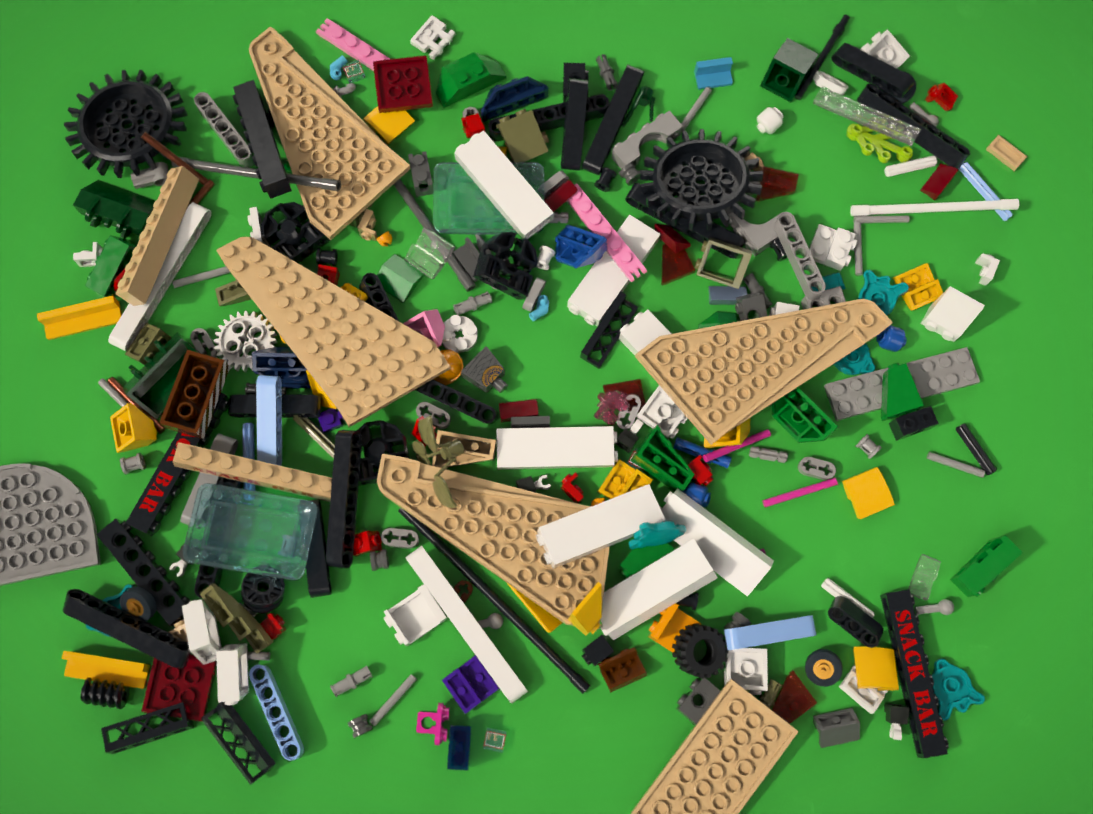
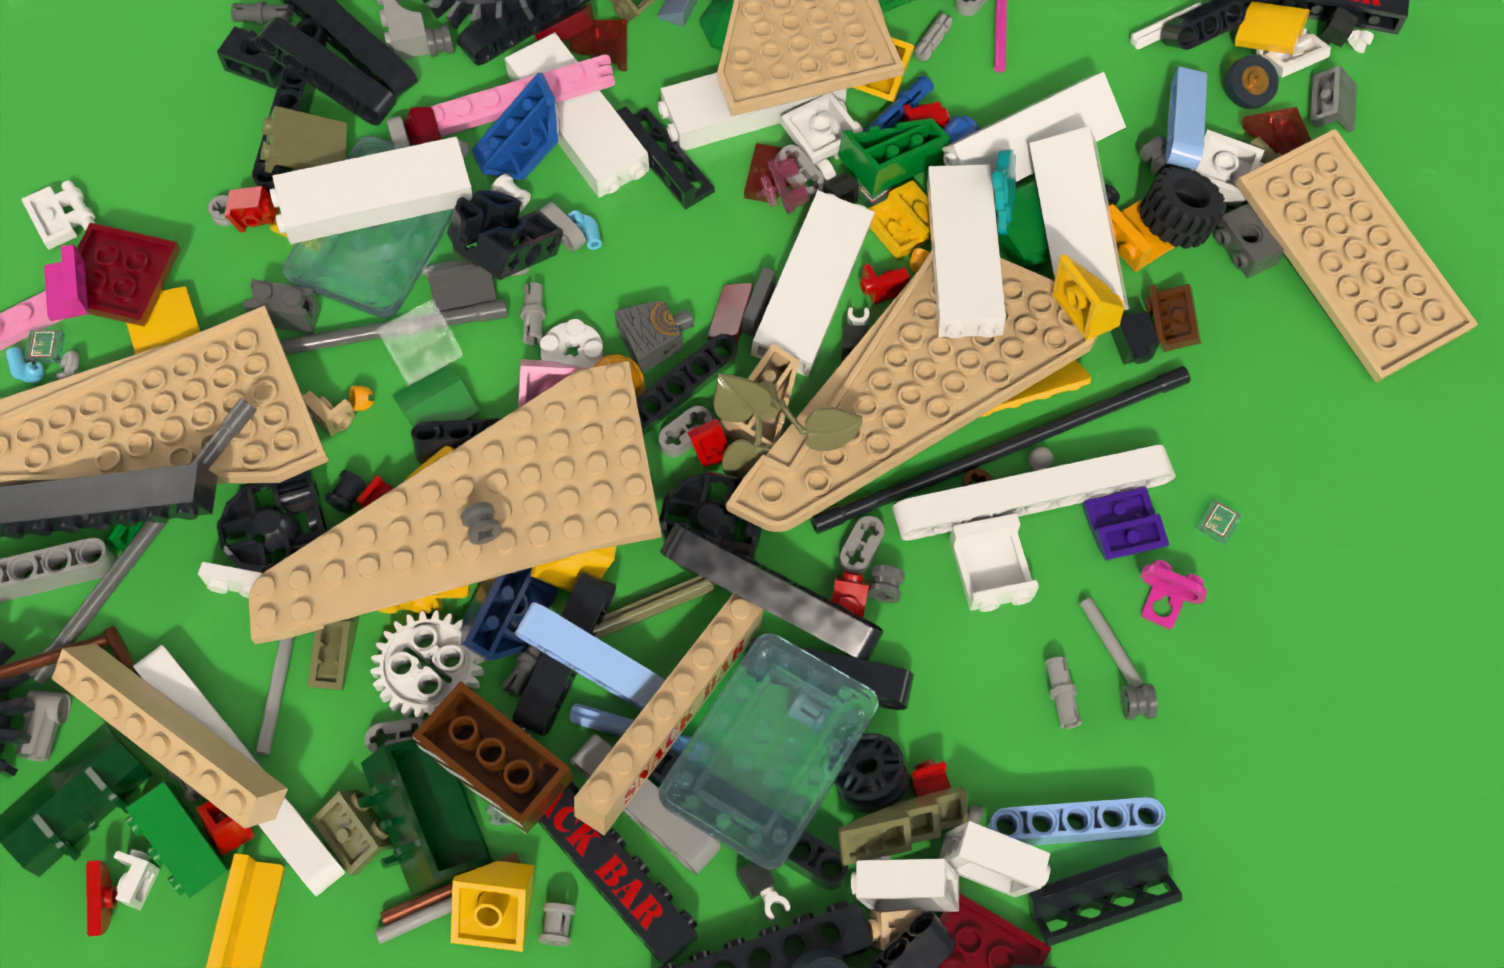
camera: 65 degrees left, 10 degrees down
dark purple plate [318,408,344,433] -> none
green wedge [435,52,506,108] -> none
clear blue brick [447,725,472,770] -> none
dark blue wedge [481,76,548,122] -> none
black bush [594,167,617,192] -> none
dark pink bar [703,429,771,462] -> none
none -> dark pink panel [44,244,89,321]
none -> red plate [86,860,118,937]
none -> dark grey wheel [460,502,502,545]

